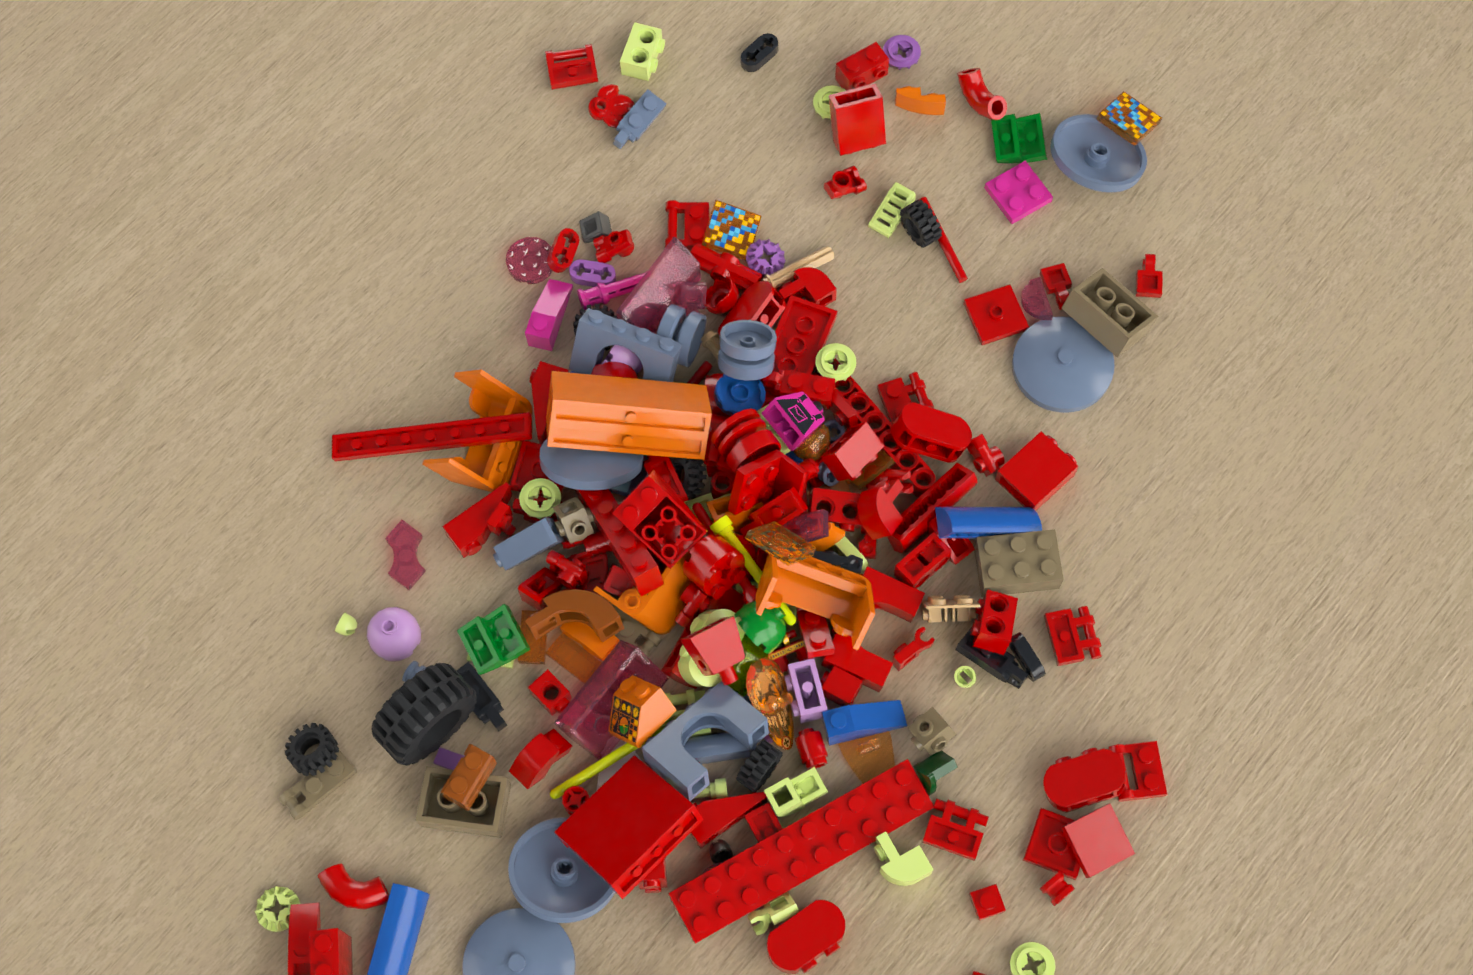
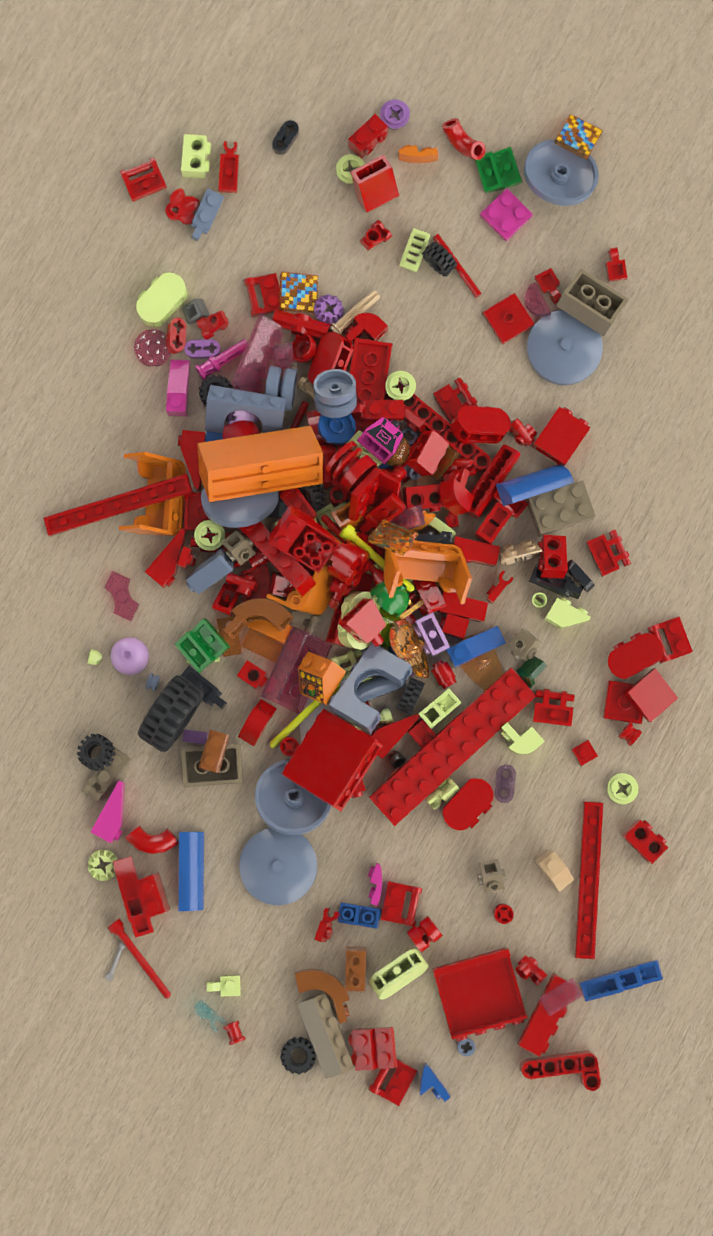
camera: 15 degrees left, 15 degrees up
none -> dark pink slope [91,780,125,843]
none -> yellowish green brick [136,273,187,327]
none -> red plate [218,141,240,193]
none -> plate [494,764,516,803]
none -> yellowish green slope [544,597,591,629]

